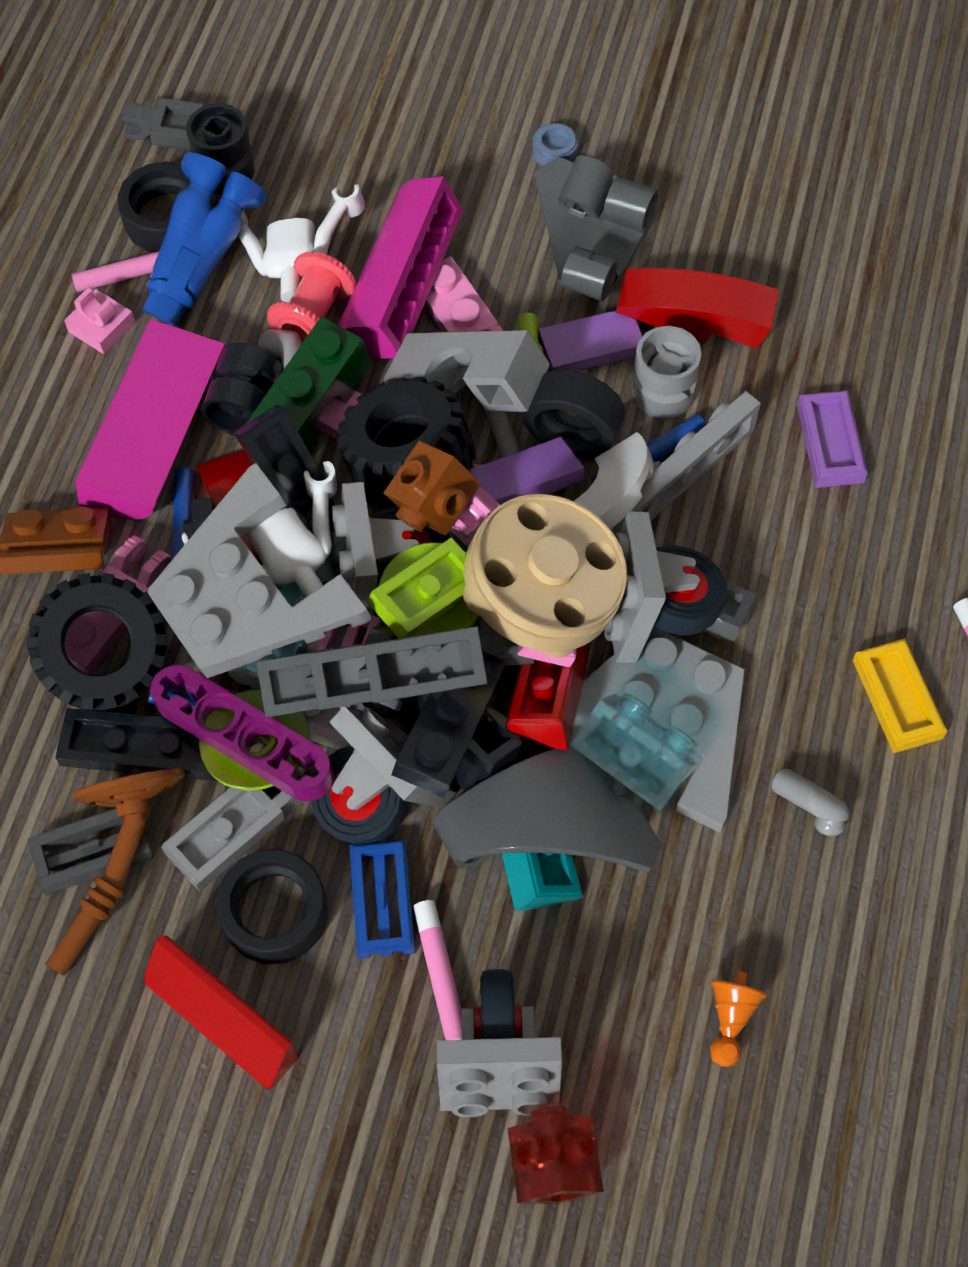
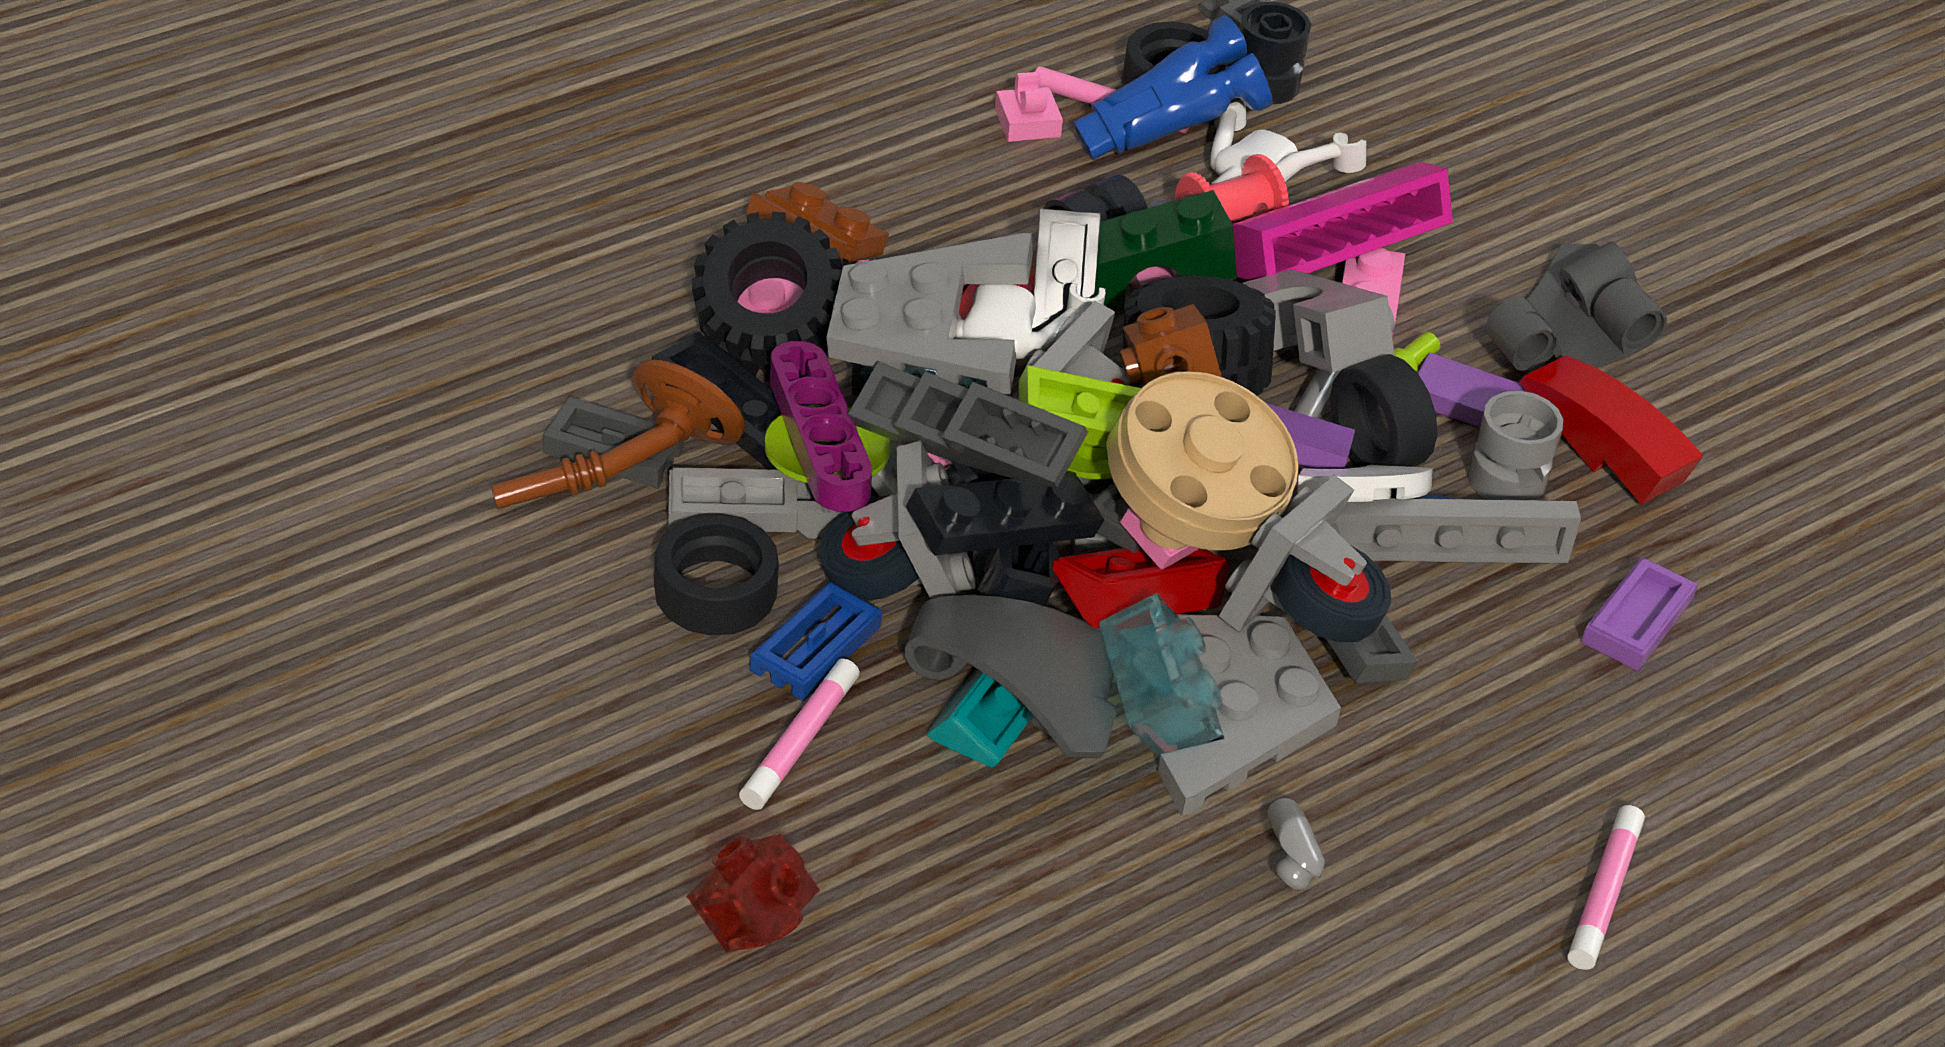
camera: 35 degrees right, 20 degrees down
dark pink brick [75,319,225,520] -> none
red slope [144,935,298,1089] -> none
light grey plate [436,969,562,1117] -> none
sand blue tile [532,123,578,166] -> none
orange piece [710,971,768,1067] -> none
yellow tile [853,638,947,754] -> none

